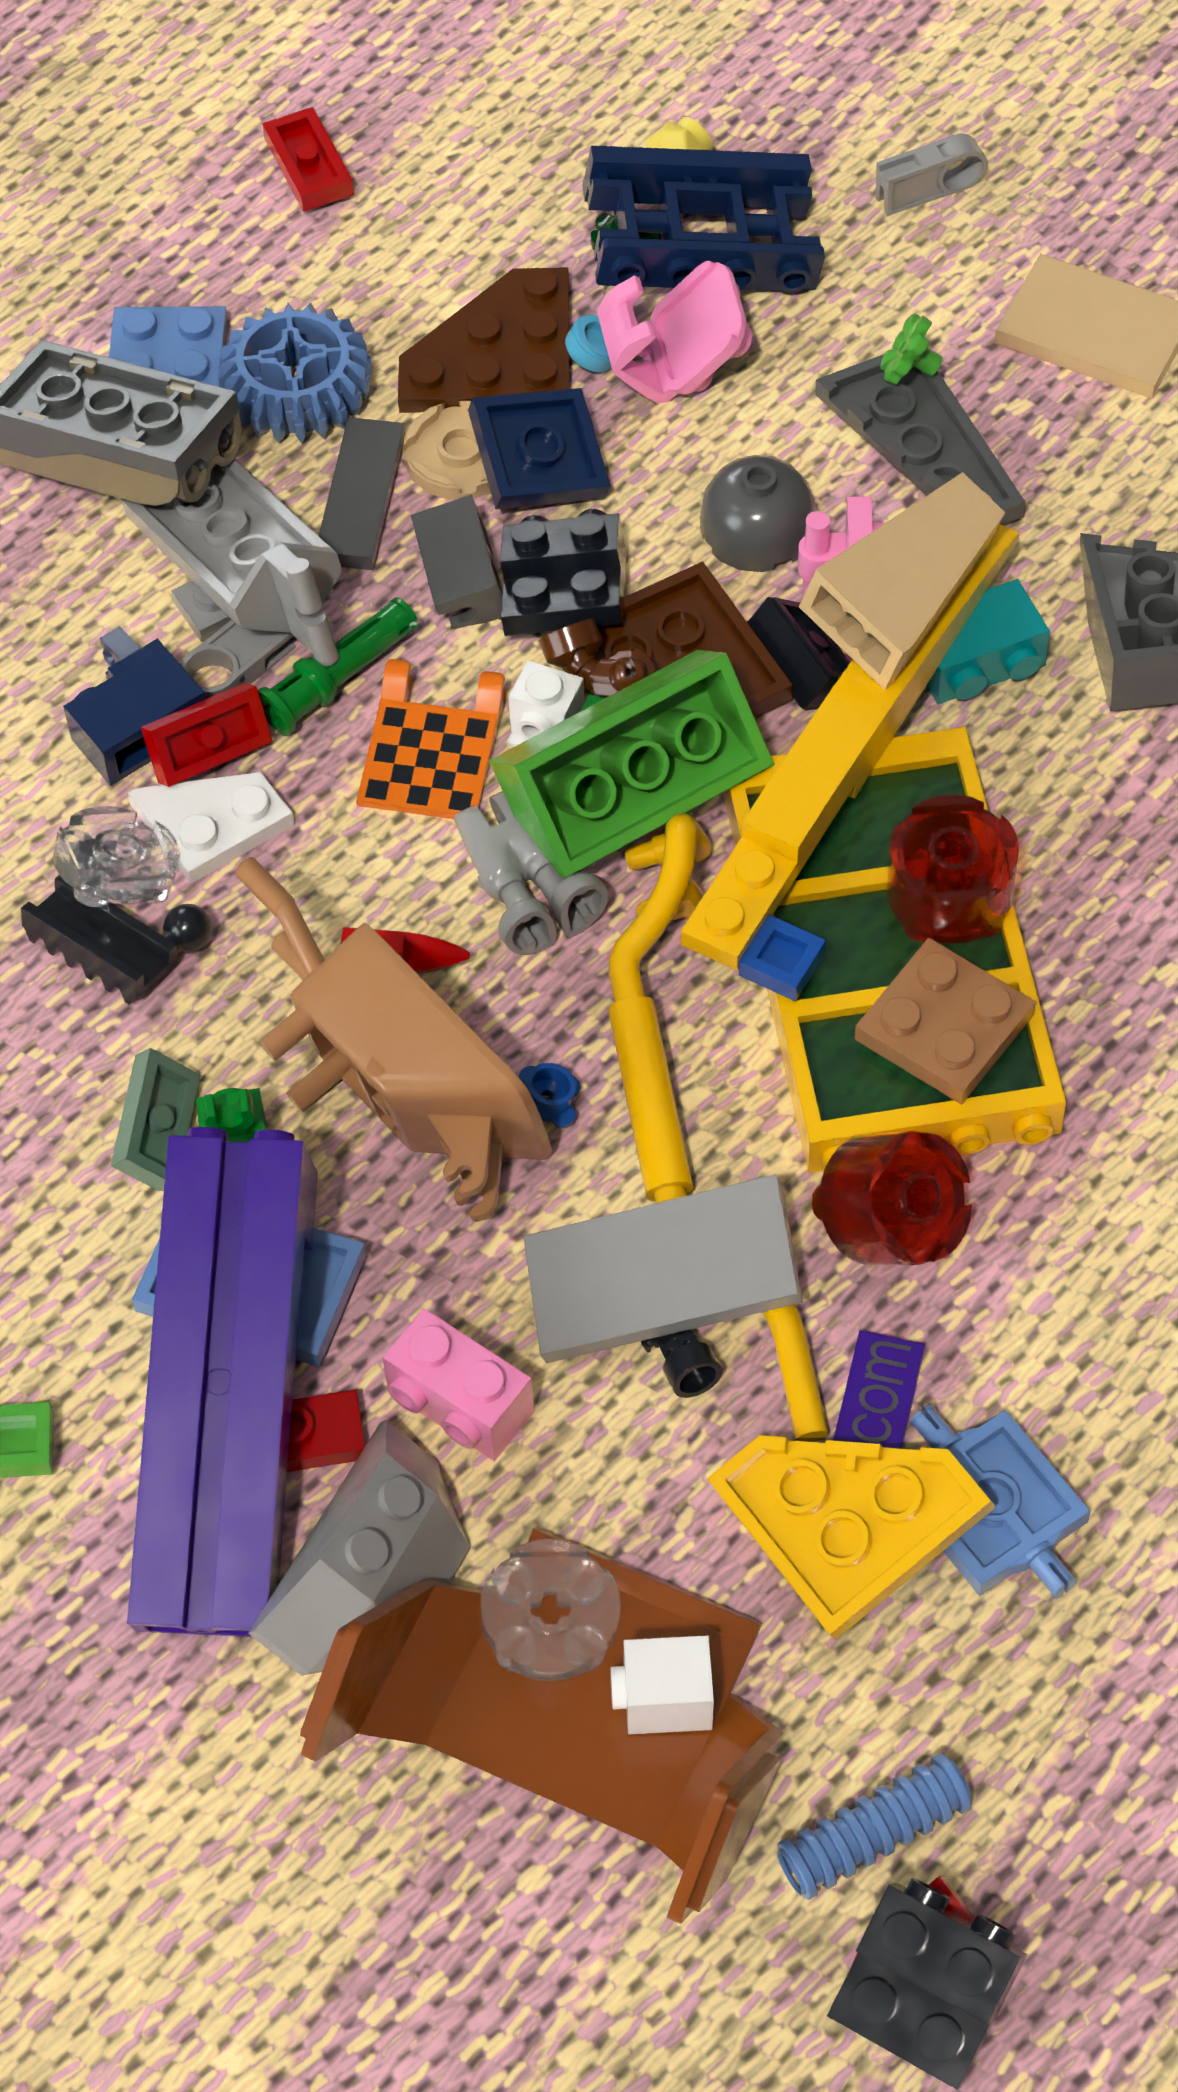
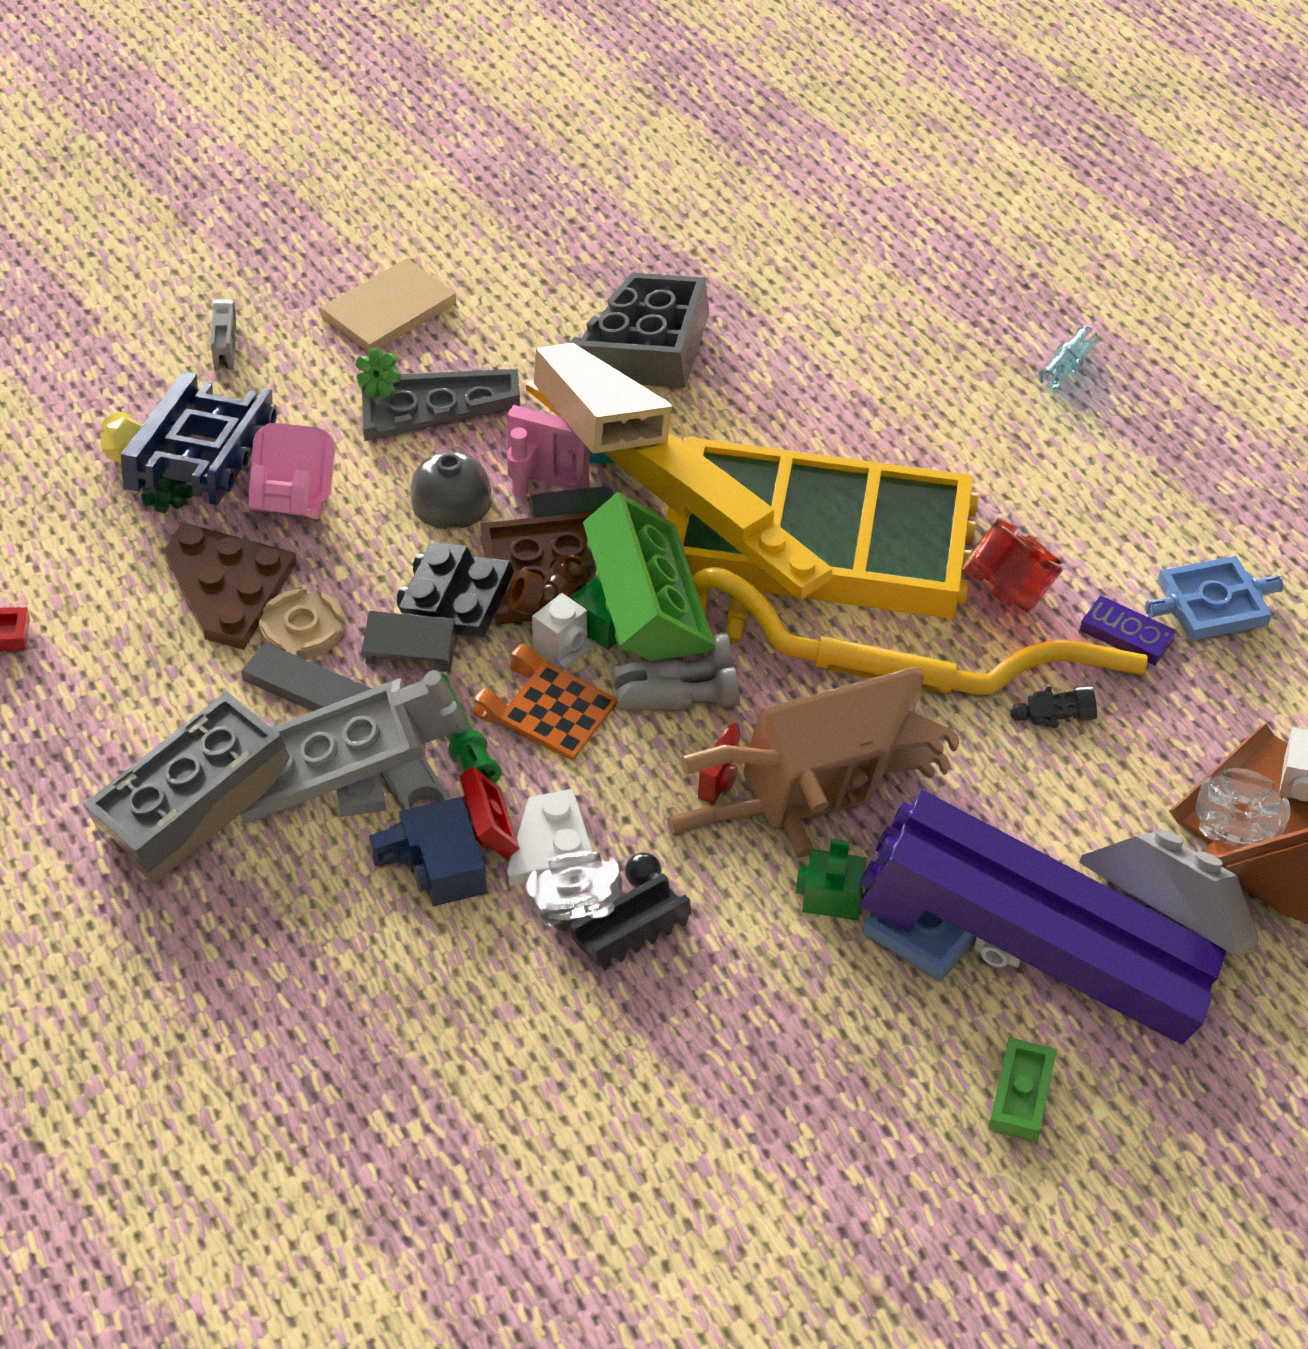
camera: 75 degrees left, 10 degrees down
medium blue plate [109,306,228,387] -> none
sand green plate [111,1047,201,1191] -> none
medium blue gear [217,302,372,443] -> none
bright pink brick [382,1308,535,1462] -> none
dark blue plate [468,388,611,509] -> none
light grey tile [523,1174,803,1363] -> none
medium azure tile [565,315,612,373] -> none
yellow plate [707,1435,996,1640] -> none
blue plate [739,915,826,1002] -> none
medium nougat plate [854,937,1036,1105] -> none
clear red brick [887,794,1019,943] -> none

